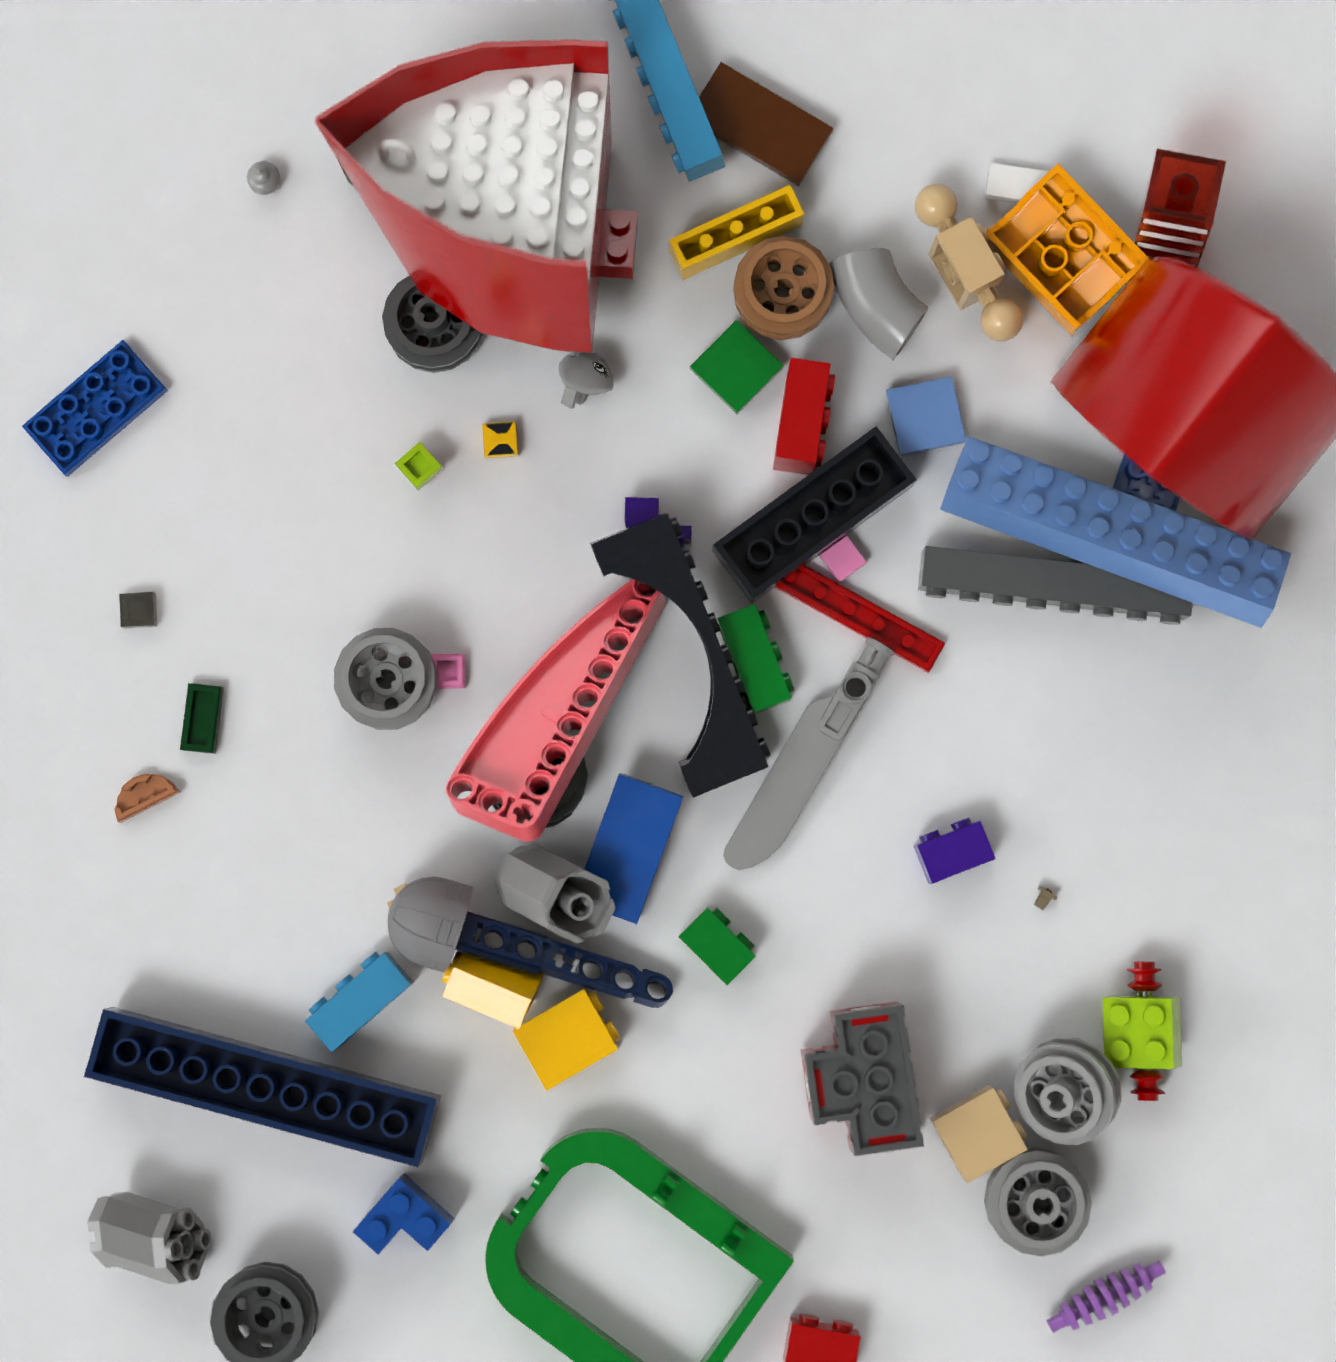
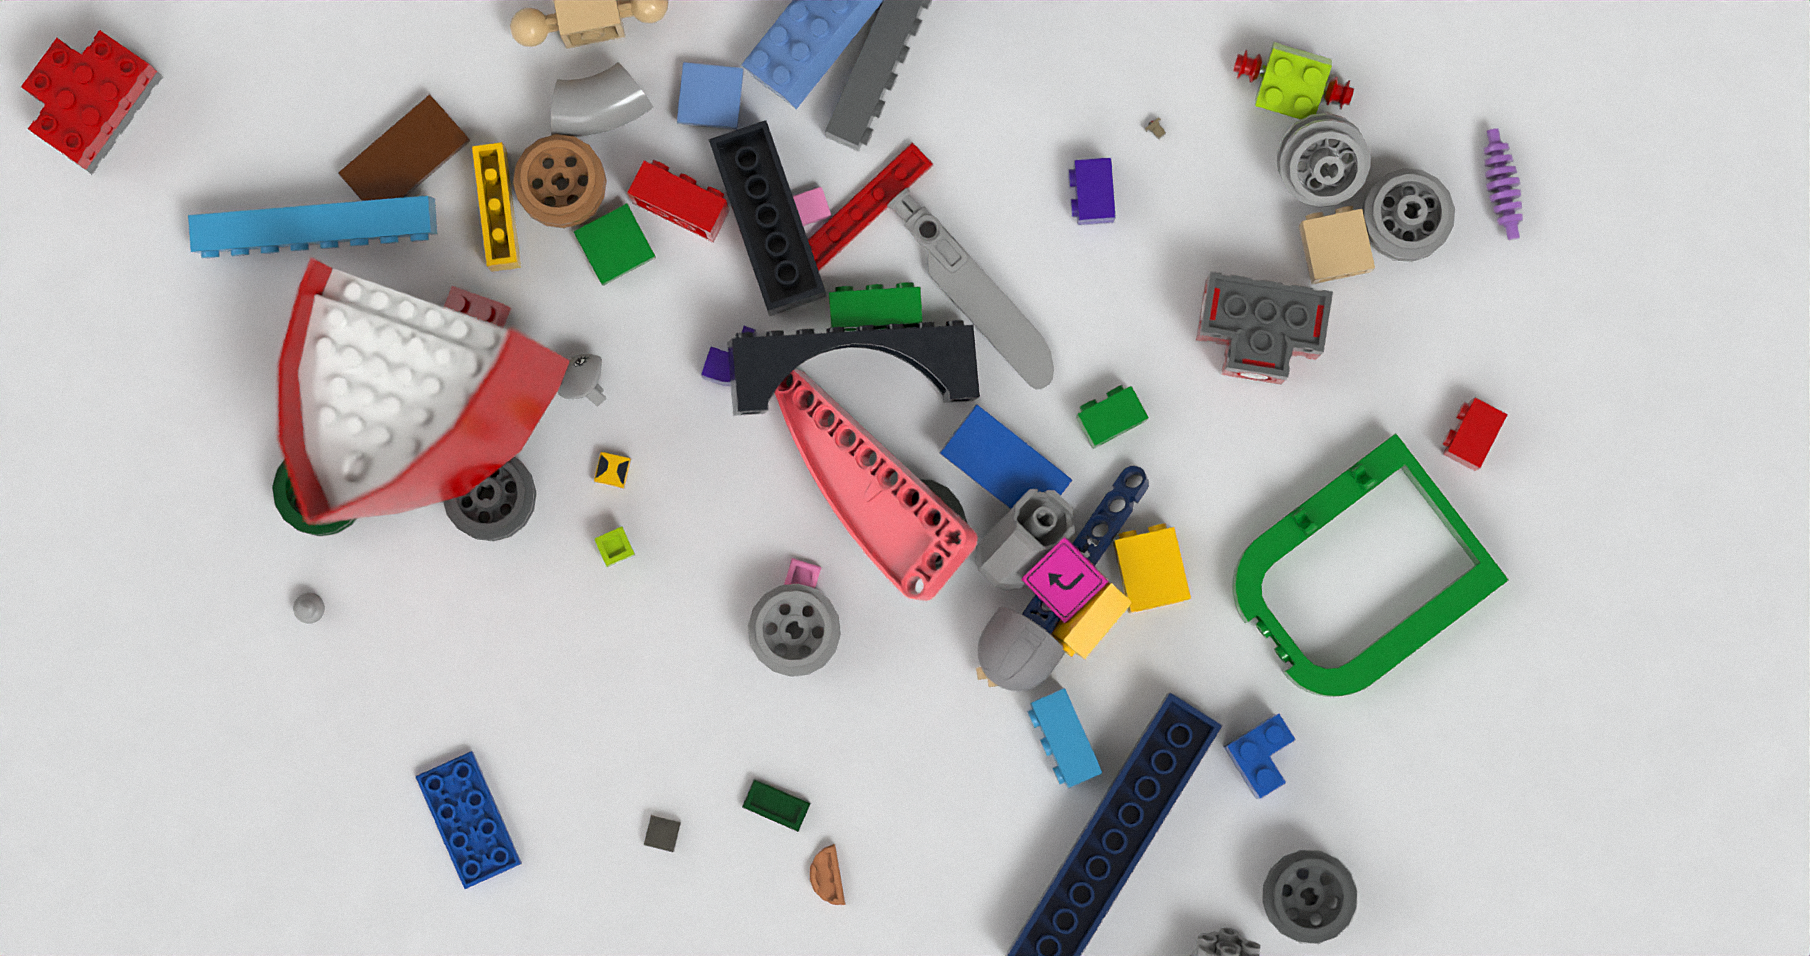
camera: 75 degrees left, 0 degrees up
none -> dark pink piece [1021,537,1109,623]

